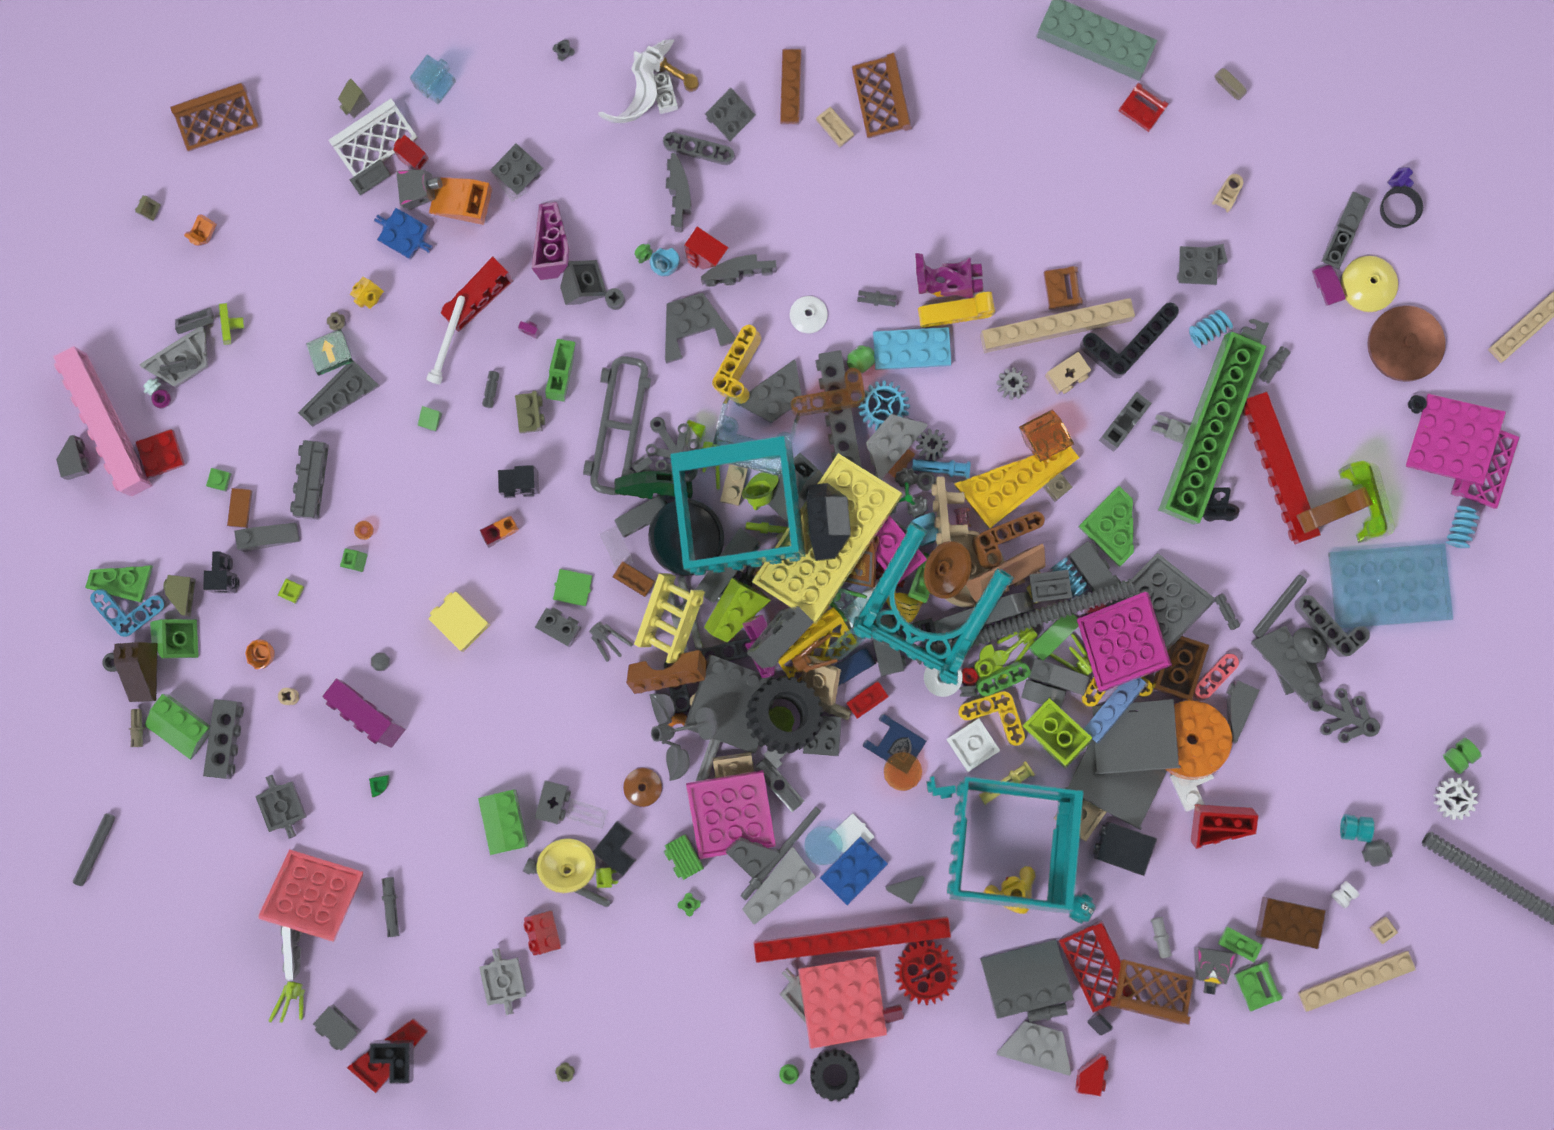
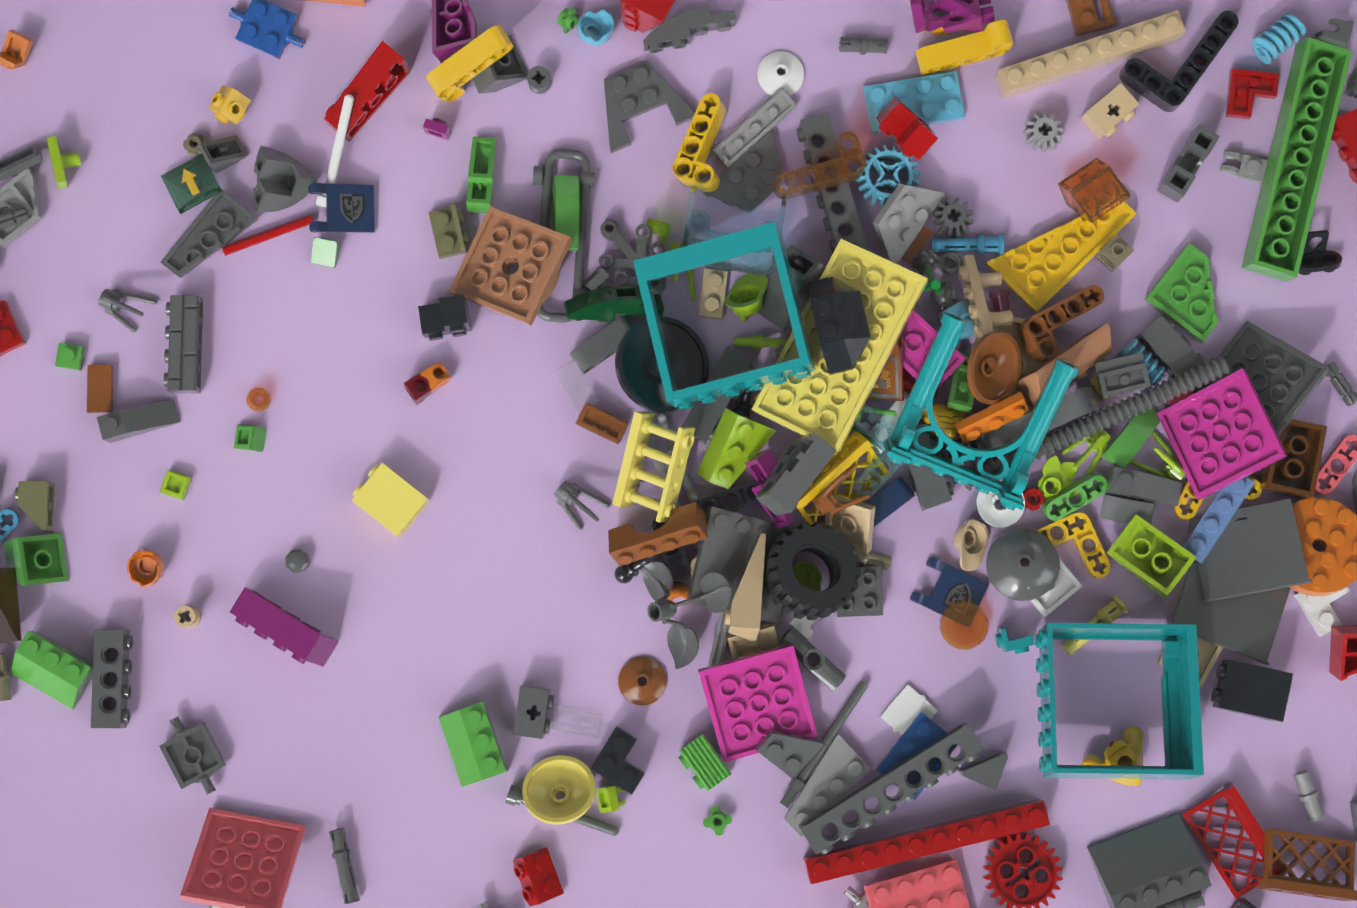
camera: 10 degrees left, 0 degrees up
black brick [203,551,240,593] -> none
green tile [369,775,390,798] -> none
dark grey axle [482,371,499,408] -> none
dark grey brick [535,607,581,647] -> none
bright green piece [553,569,592,606] -> none
clear light blue tile [804,826,843,865] -> none
red plate [846,681,889,719] -> none
bright green head [847,345,875,373] -> none
dark grey bush [959,686,977,697] -> none
teal head [1068,893,1096,924] -> none
none -> dark grey plant [98,289,157,332]
none -> dark grey slope [198,135,248,174]
none -> red bar [222,214,314,256]
none -> dark grey brick [253,146,317,212]
none -> dark blue flag [308,183,375,233]
none -> yellow beam [426,25,513,102]
none -> nougat piece [449,206,573,326]
none -> bright green slope [552,175,579,251]
none -> black bar [614,555,654,584]
none -> light grey tile [712,87,798,168]
none -> tan wedge [724,533,766,641]
none -> dark grey brick [799,722,983,855]
none -> red brick [876,96,938,160]
none -> tan piece [953,519,989,571]
none -> orange plate [954,392,1029,444]
none -> dark grey dish [986,528,1060,601]
none -> red plate [1226,68,1279,119]

